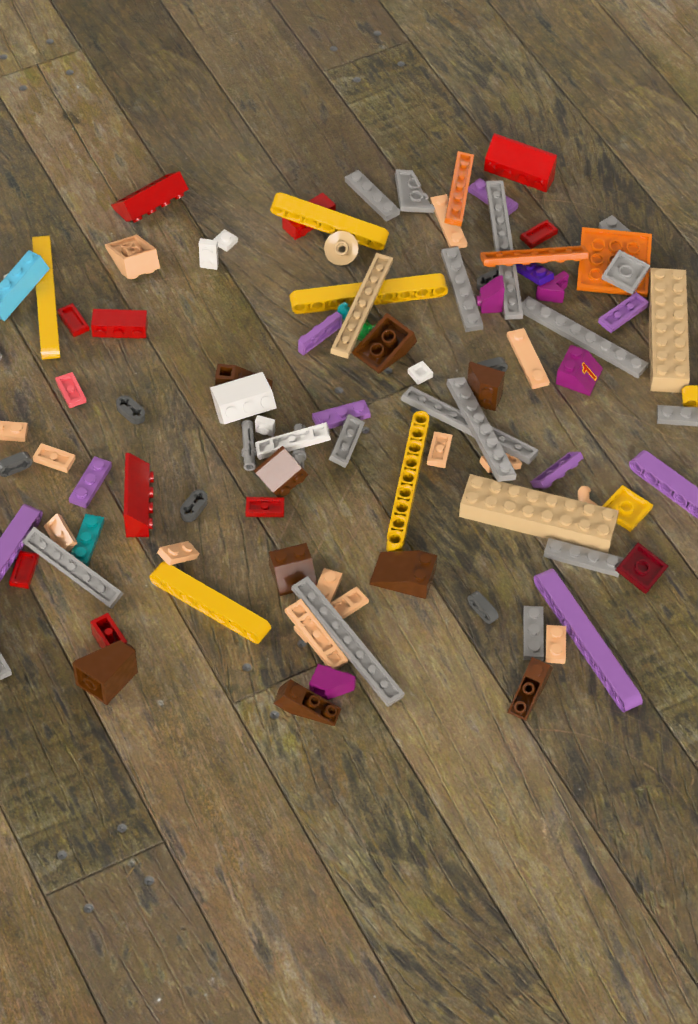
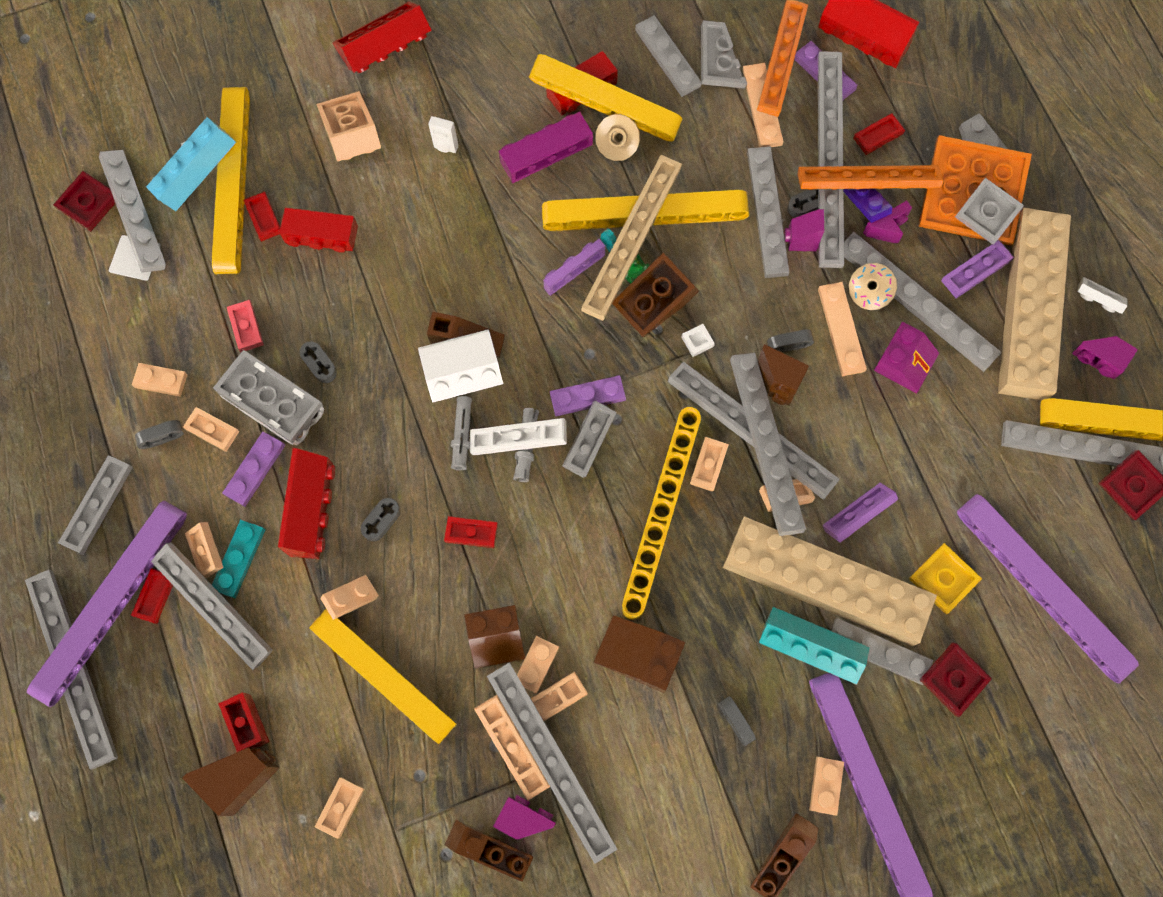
camera: 10 degrees right, 20 degrees up
white plate [213,229,238,252] -> none
slope [254,446,308,497] -> none
white plate [255,415,275,437] -> none
light grey plate [523,606,544,661] -> none
light nougat arm [578,486,597,505] -> none
none -> light grey piece [213,350,324,445]
none -> light nougat plate [315,777,365,839]
none -> magenta brick [498,112,593,184]
none -> teal brick [759,607,870,684]
none -> tan dish [849,263,897,310]

